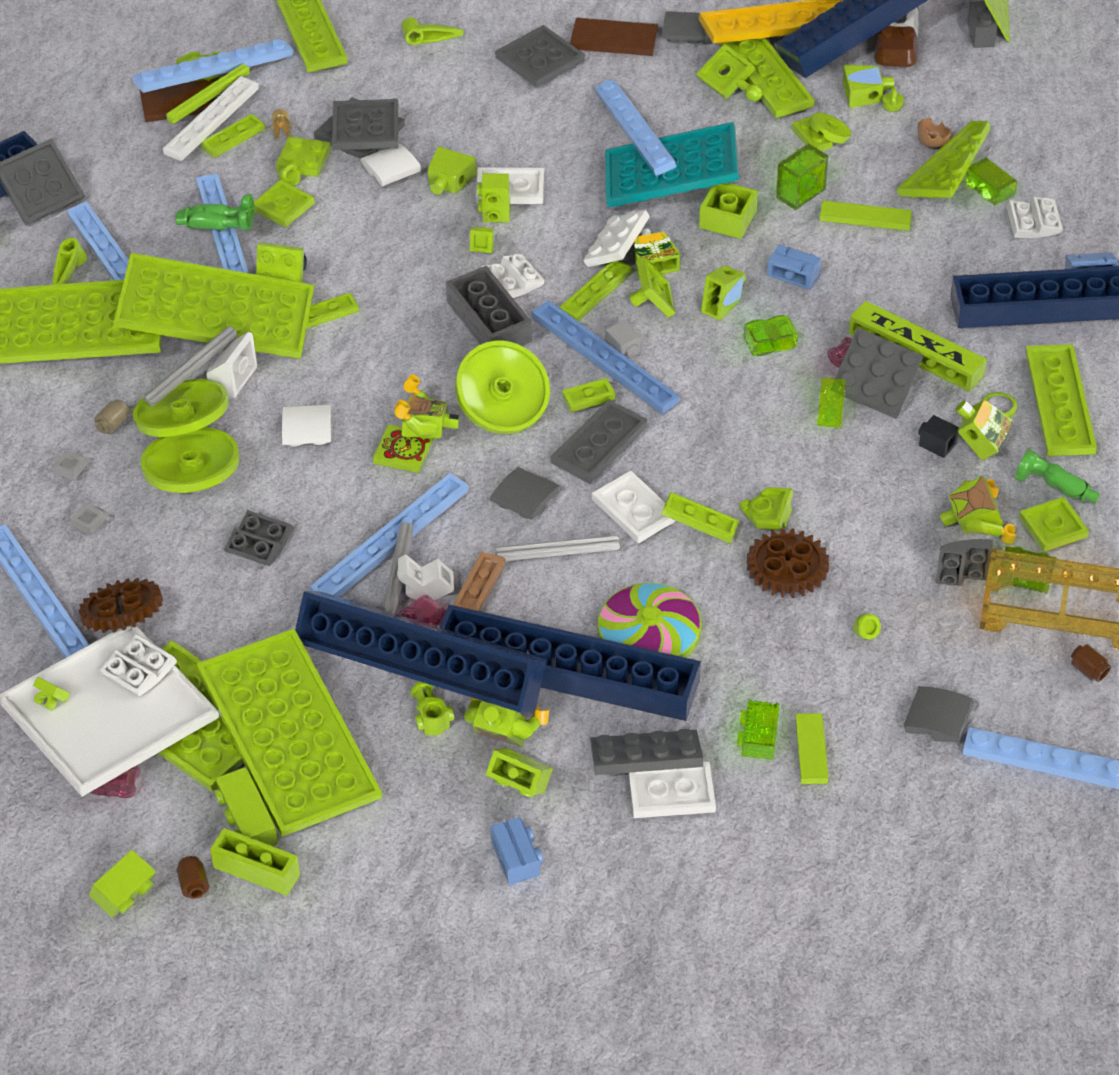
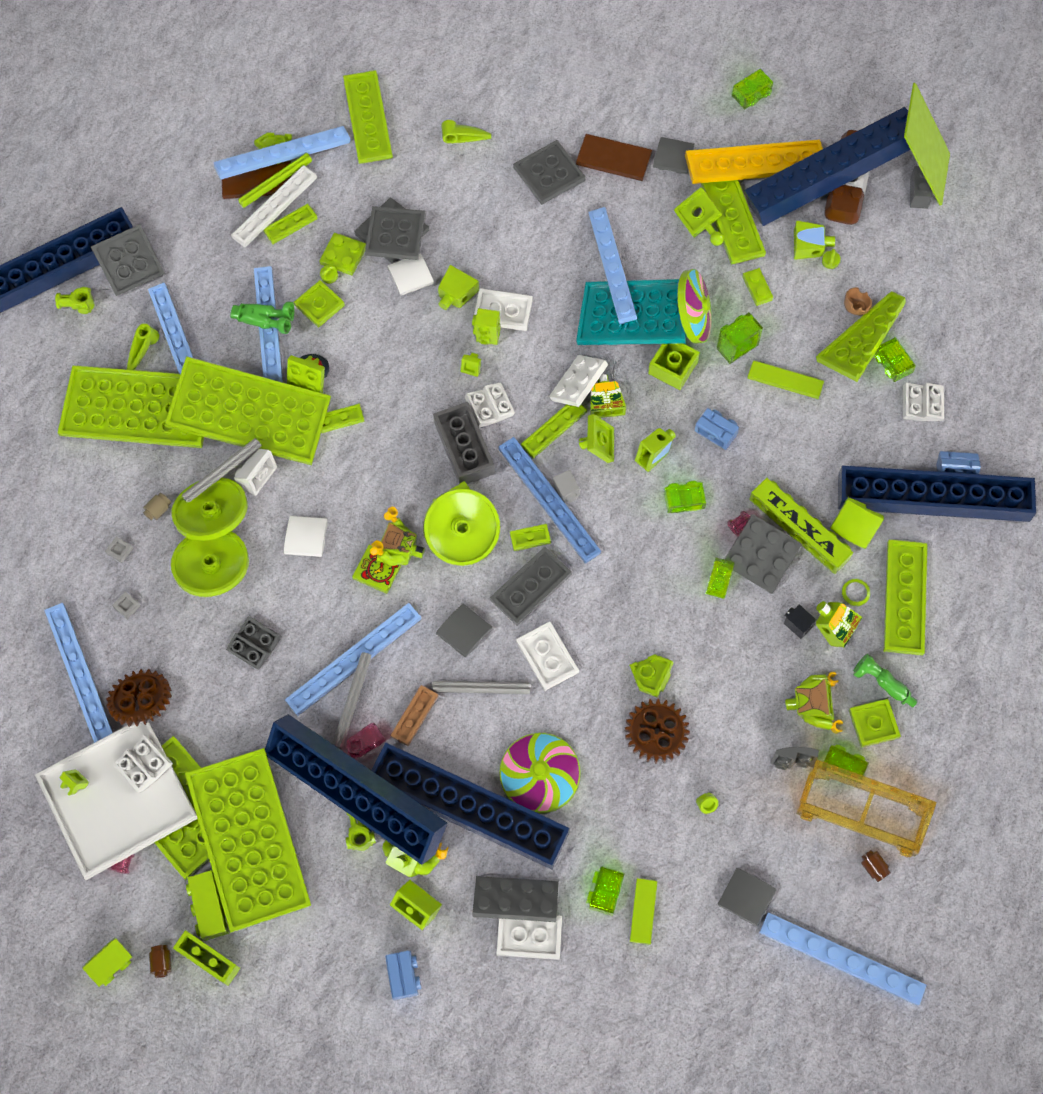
camera: 10 degrees right, 20 degrees up
pearl gold piece [271,109,294,139] -> none
white brick [397,554,454,601] -> none
lime tile [661,491,739,543] -> none
lime tile [809,112,851,144] -> none
none -> dish [678,269,712,344]
none -> lime slope [830,497,884,549]

